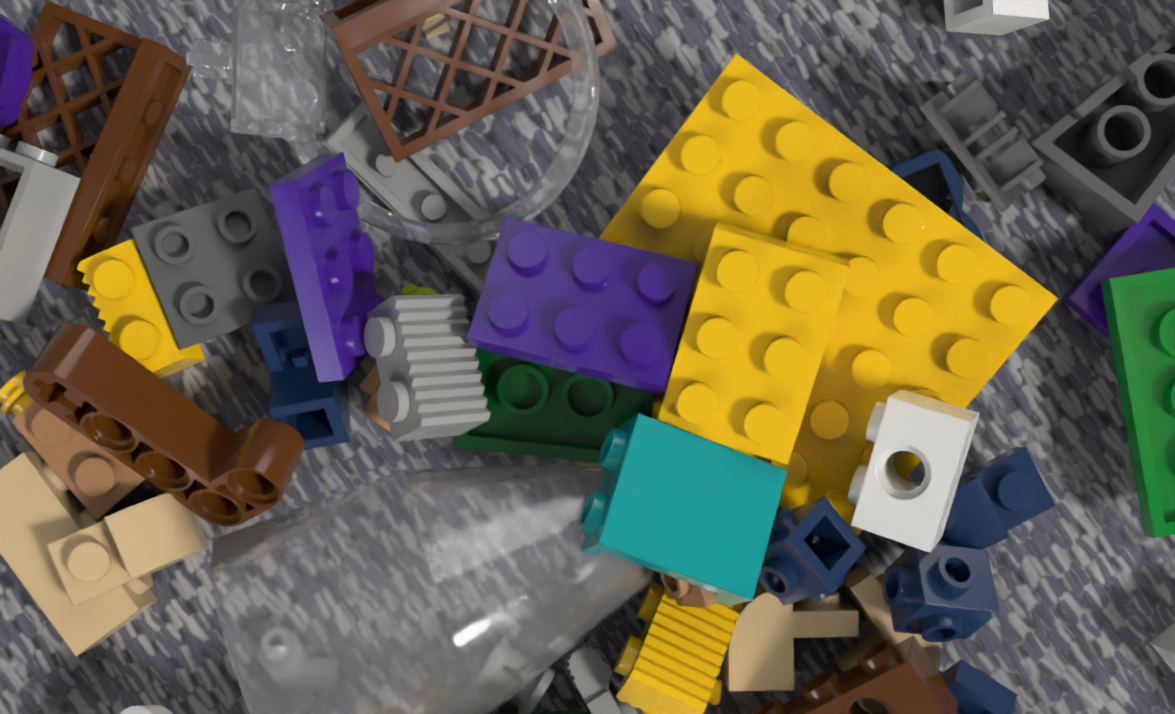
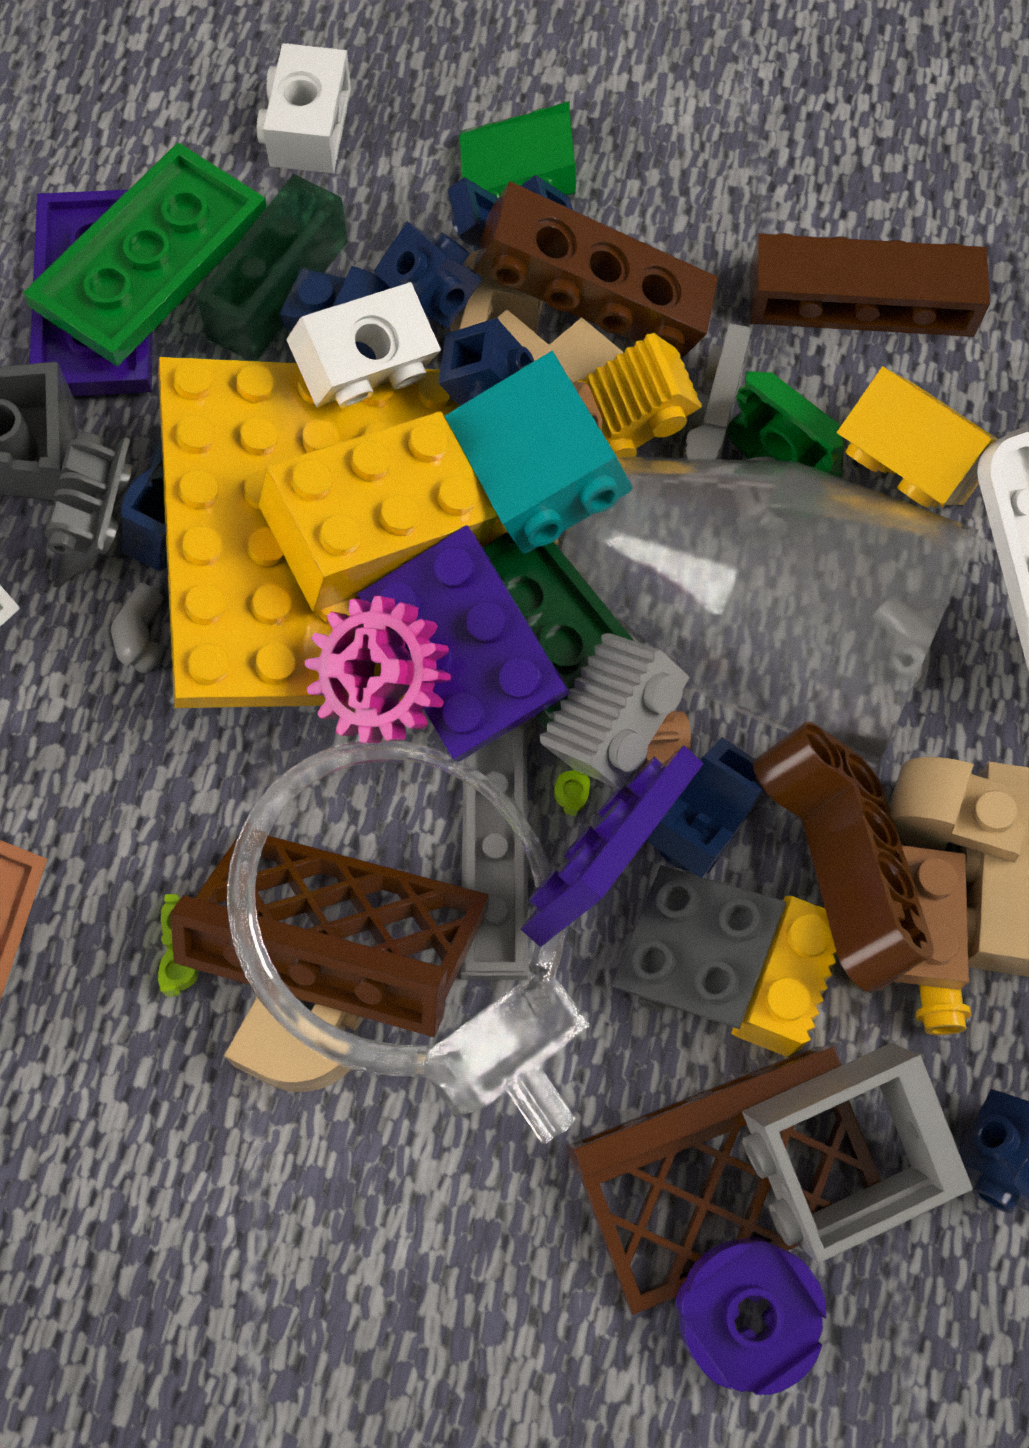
camera: 135 degrees left, 20 degrees down
none -> light grey arm [111,583,165,673]
none -> clear green brick [196,174,348,361]
none -> dark pink gear [305,596,451,743]

